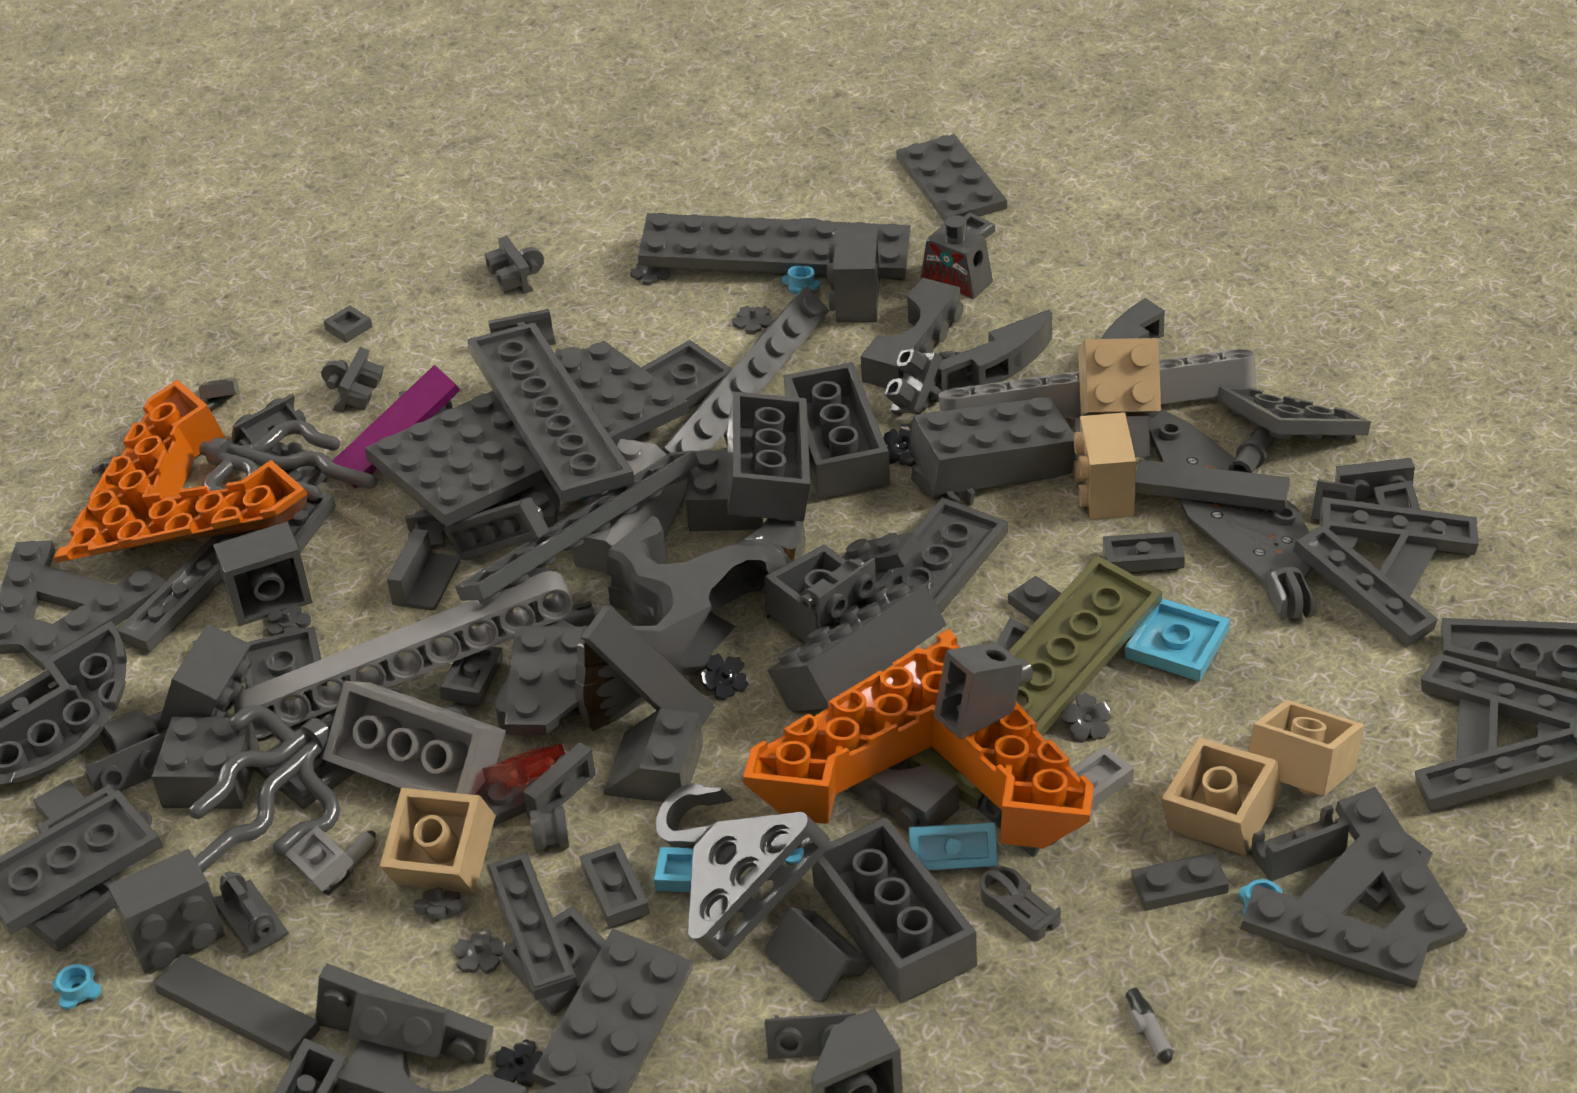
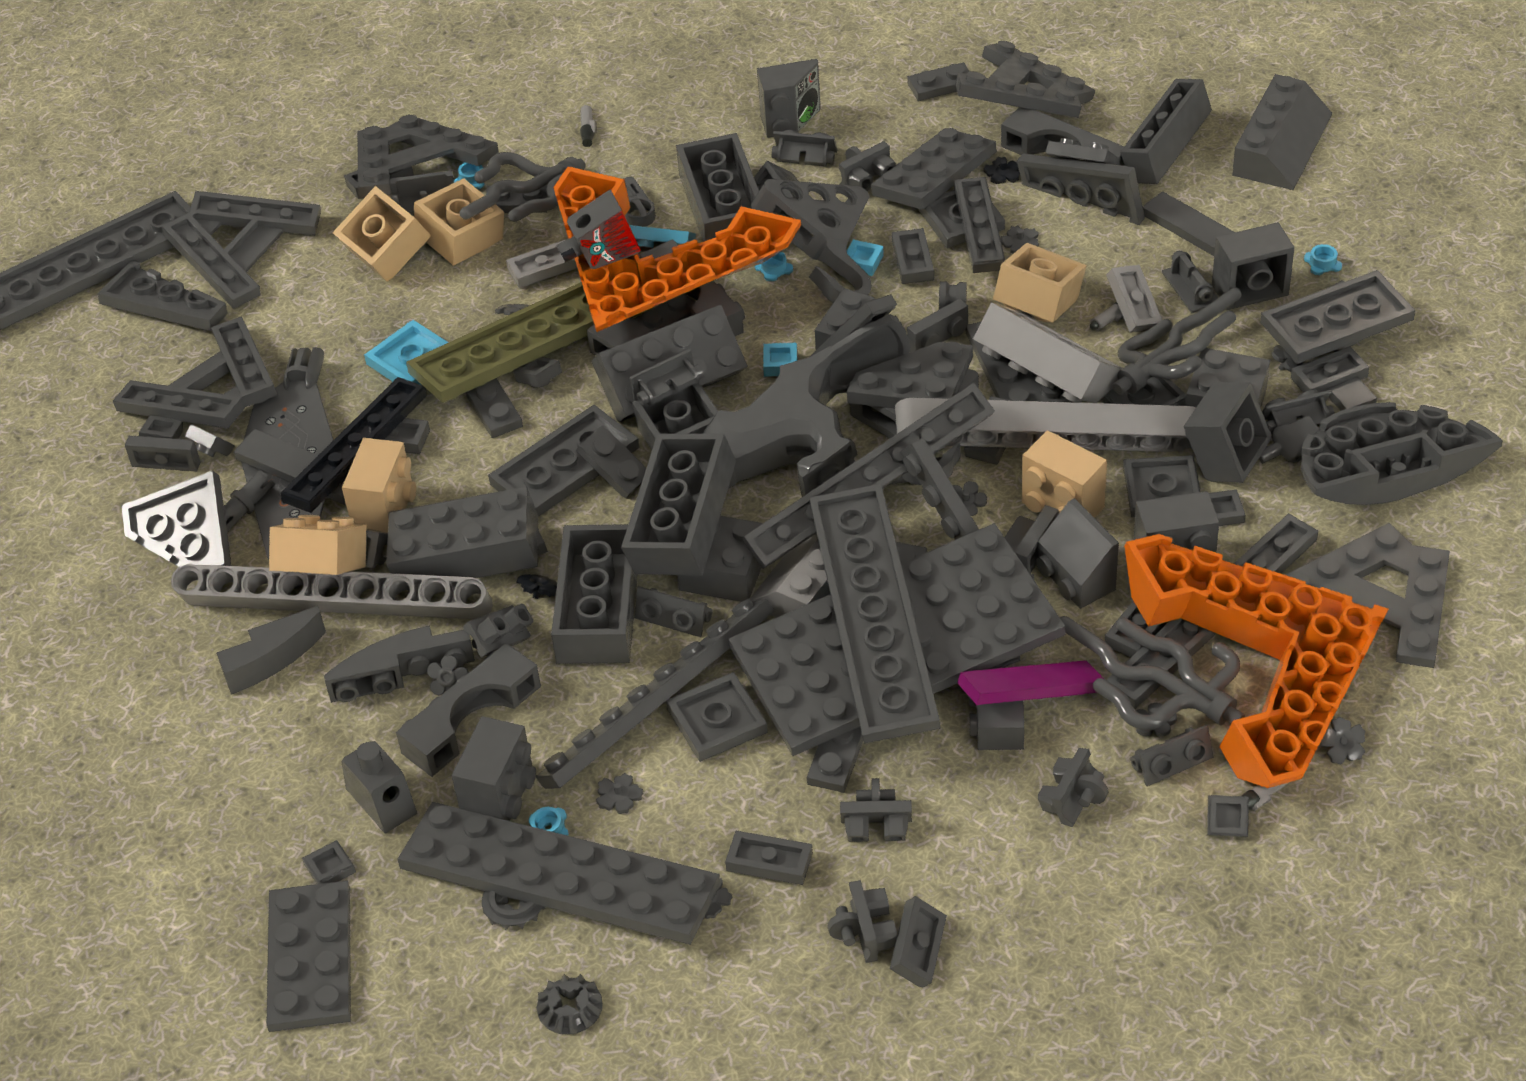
camera: 165 degrees left, 5 degrees up
dark grey tile [324,305,372,343] -> none
clear red plate [482,743,565,788] -> none
none -> black tile [280,377,427,513]
none -> dark grey plant [459,152,586,222]
none -> dark grey gear [536,974,603,1034]
none -> dark grey plate [725,830,813,885]
none -> medium azure plate [763,343,798,377]
none -> dark grey hips [839,141,896,191]
none -> dark grey plate [890,896,947,988]
none -> tan brick [1022,430,1107,518]
none -> dark grey slope [1036,498,1119,609]

